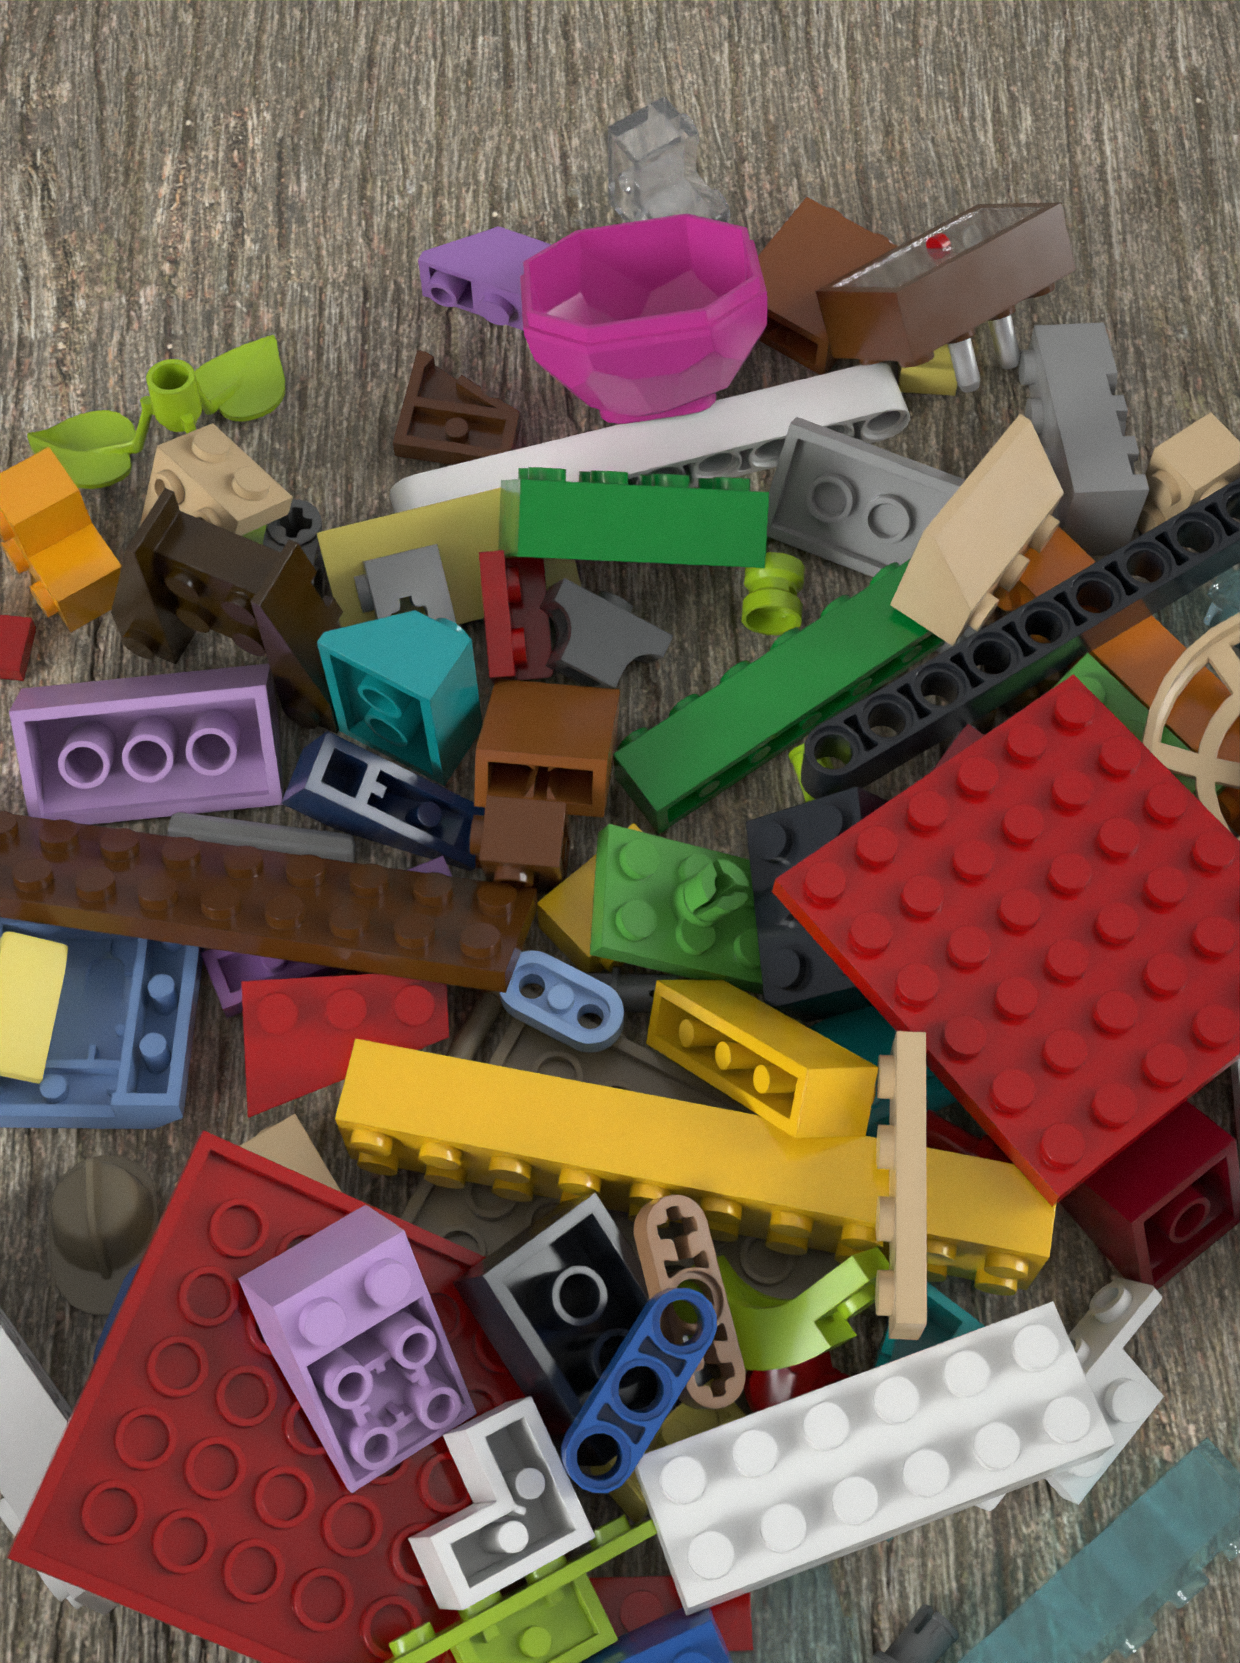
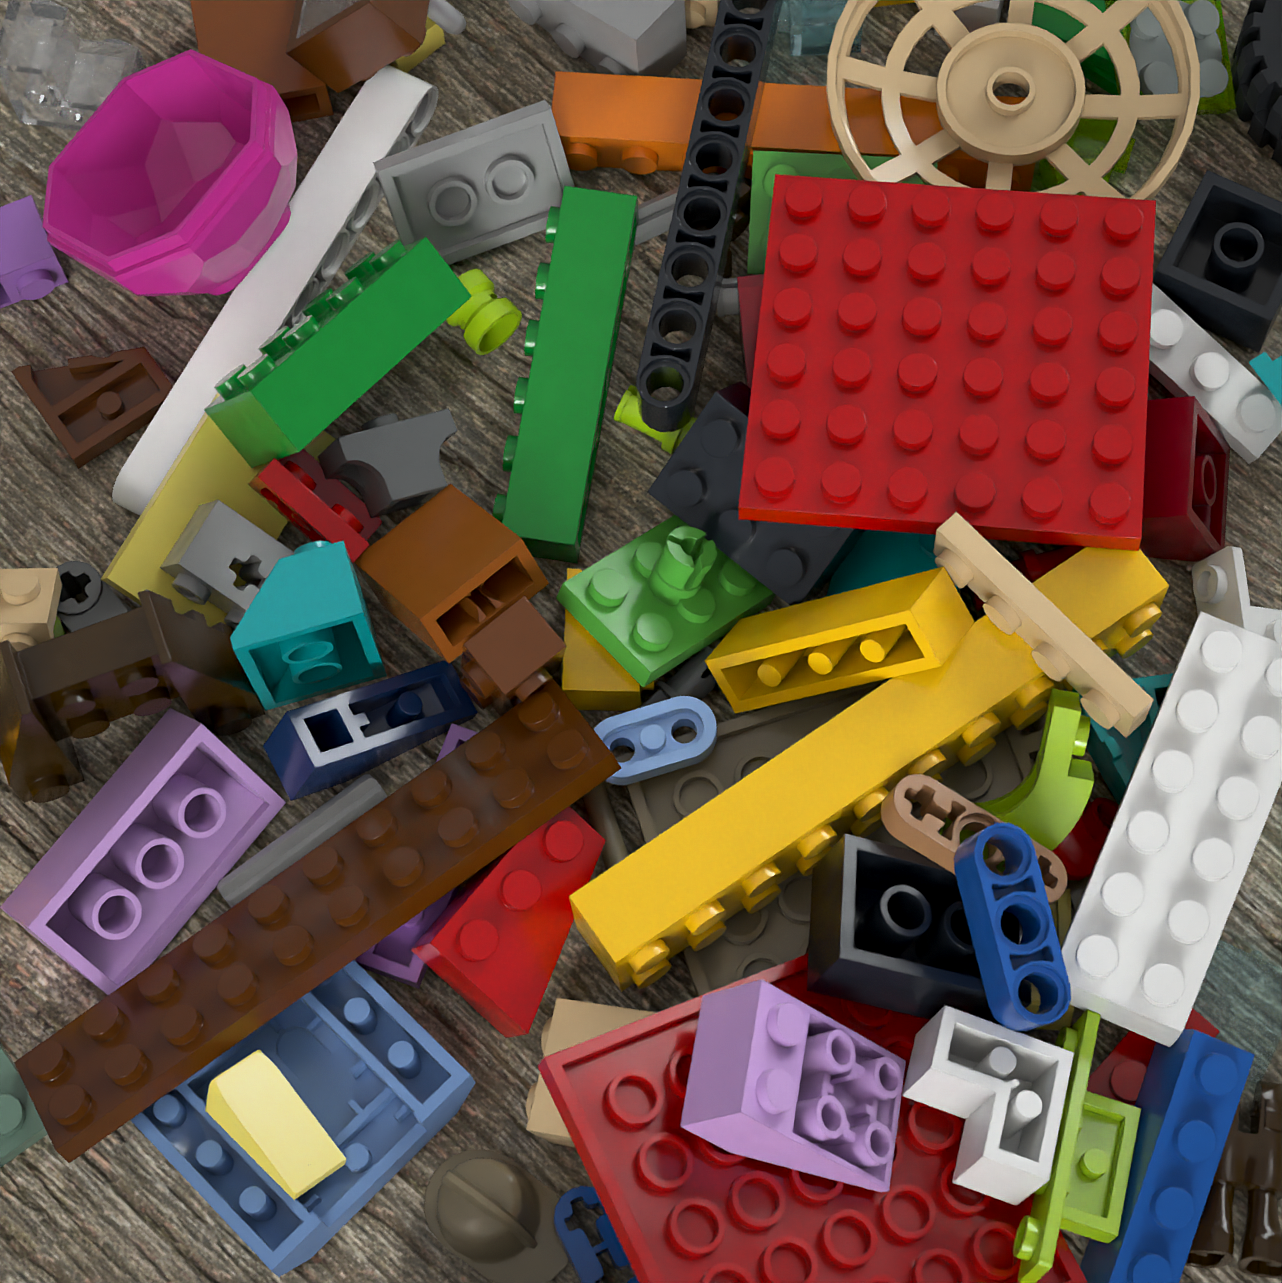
camera: 40 degrees left, 5 degrees up
tan slope [890,414,1064,646] -> none

